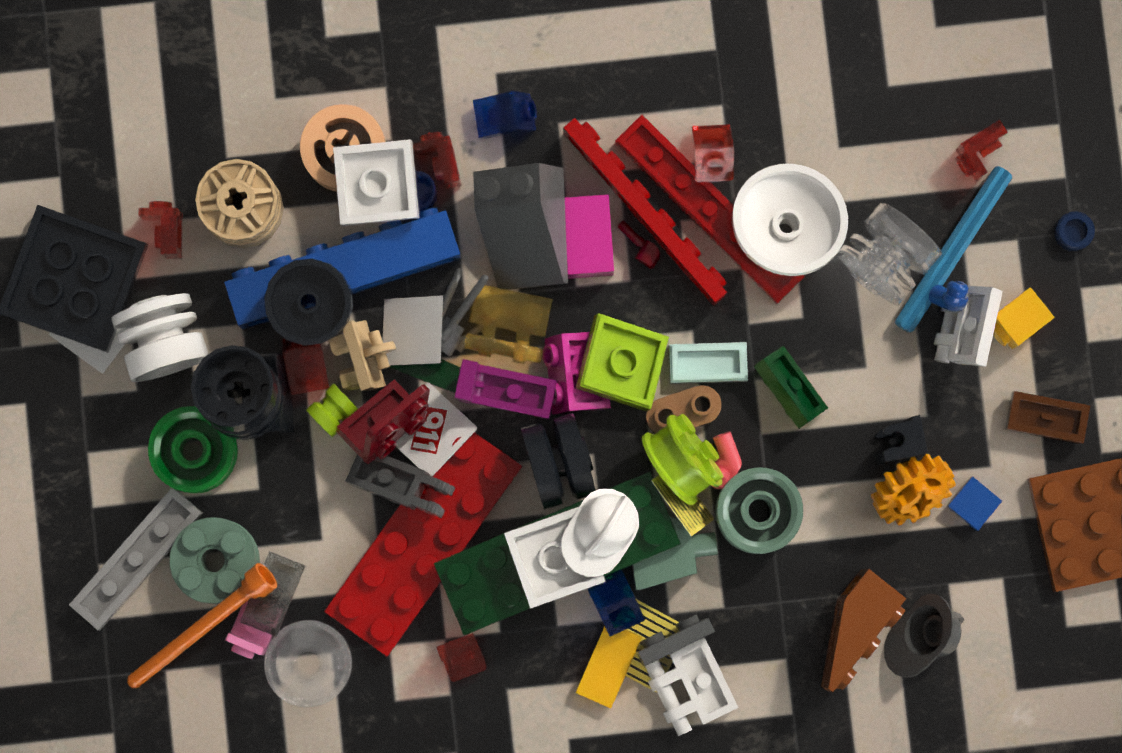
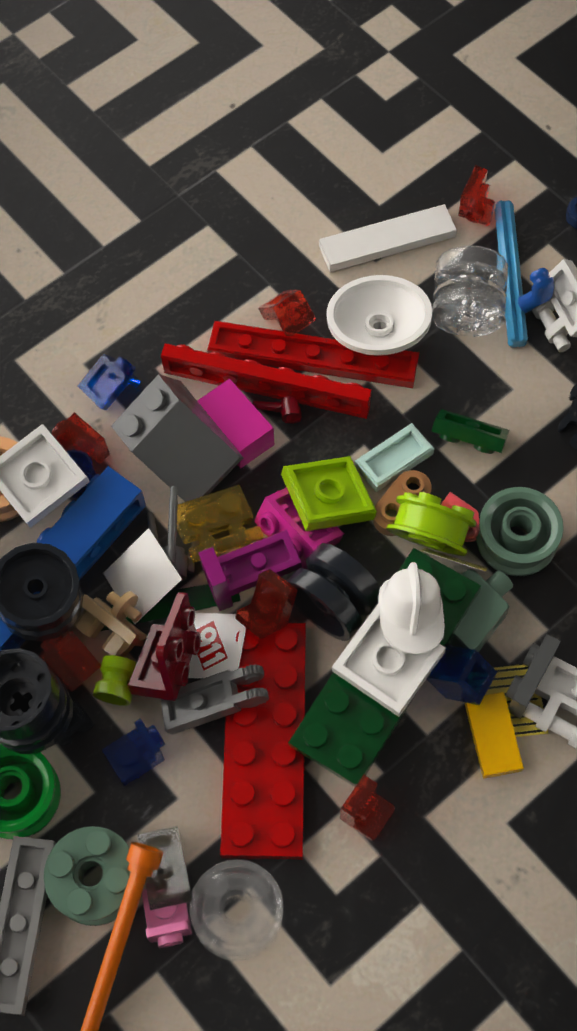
camera: 30 degrees left, 20 degrees down
none -> clear blue bracket [102,718,166,786]
none -> clear red bracket [235,569,298,639]
none -> white tile [319,204,457,272]

